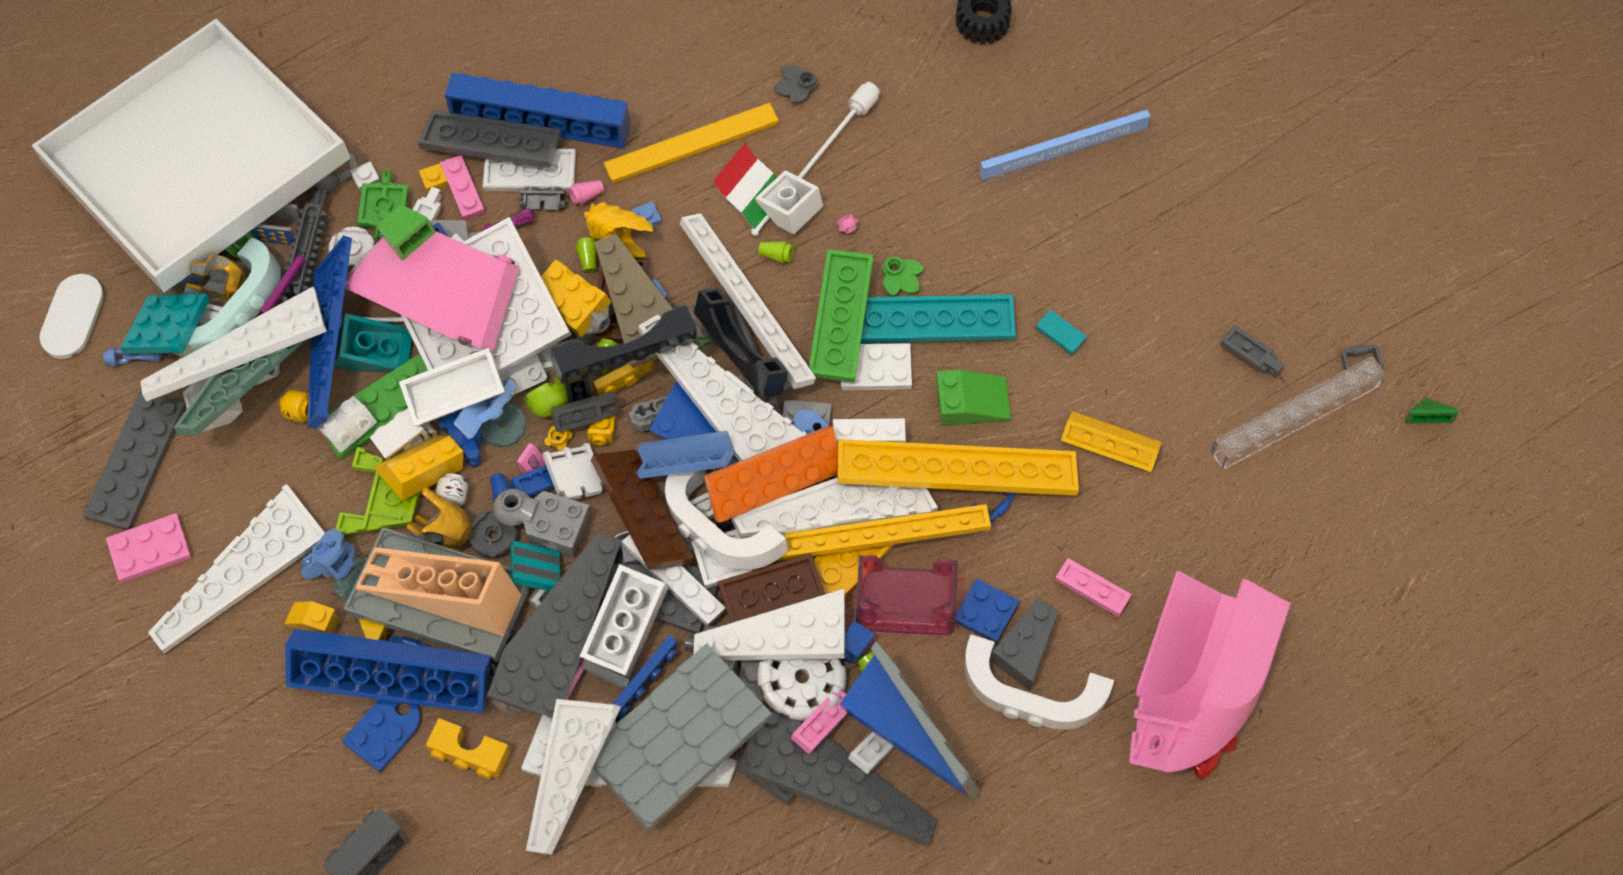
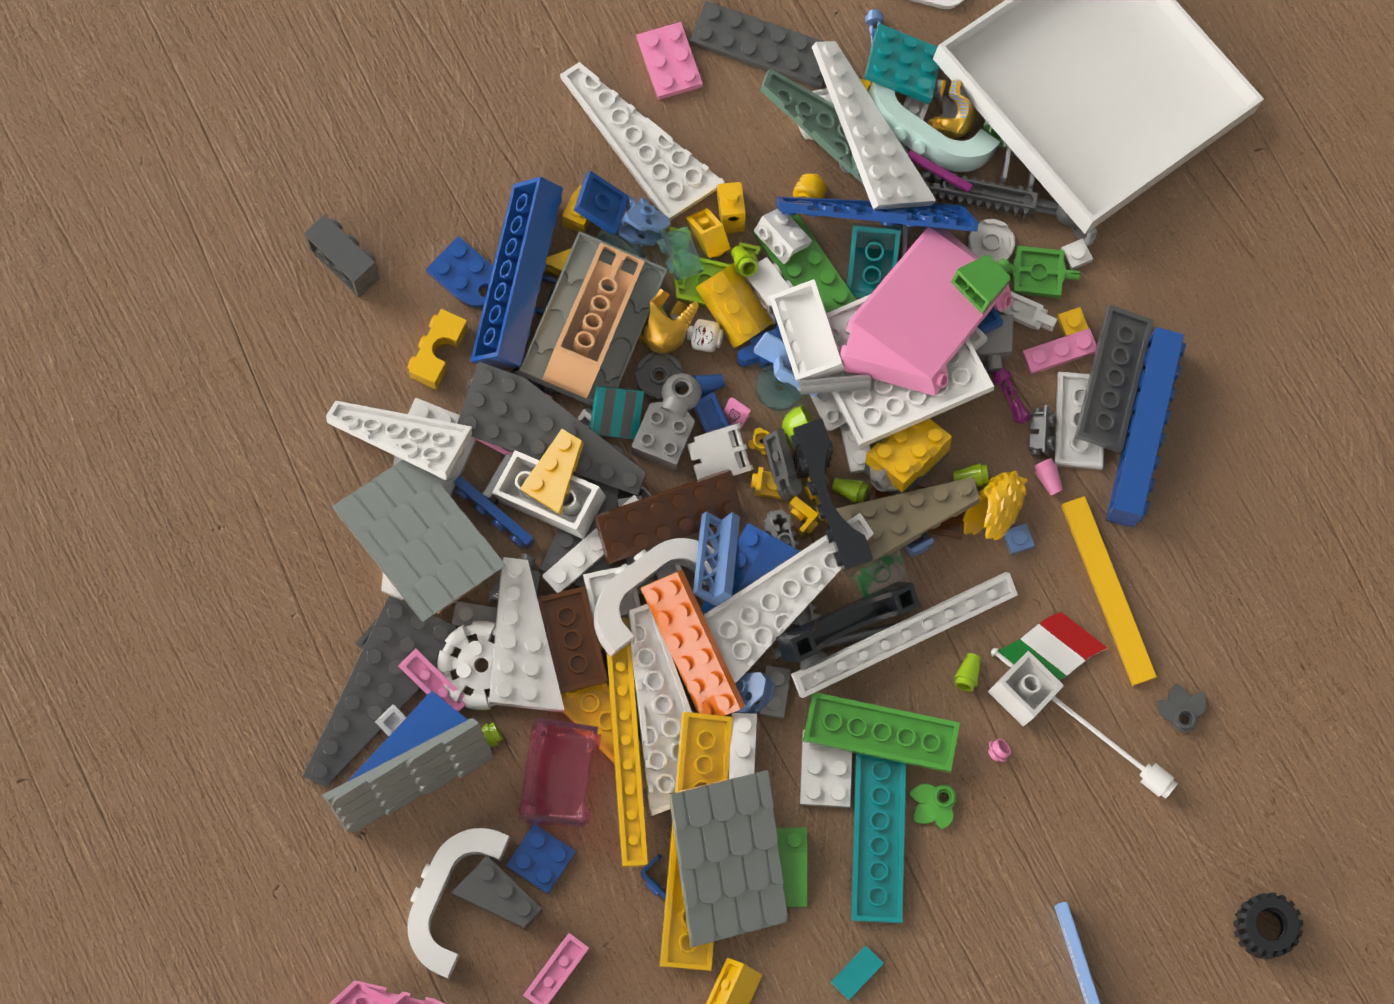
camera: 90 degrees right, 10 degrees up
blue brick [841,621,875,665] -> none
none -> yellow wing [520,429,584,515]
none -> blue plate [574,171,629,235]
none -> clear light blue bracket [657,226,703,281]
none -> light grey piece [669,770,788,947]
none -> yellow slope [686,208,731,258]
none -> yellow torso [716,182,746,234]
none -> lime cone [731,246,758,277]
none -> yellow bracket [789,496,819,537]
none -> light grey axle [799,374,872,395]

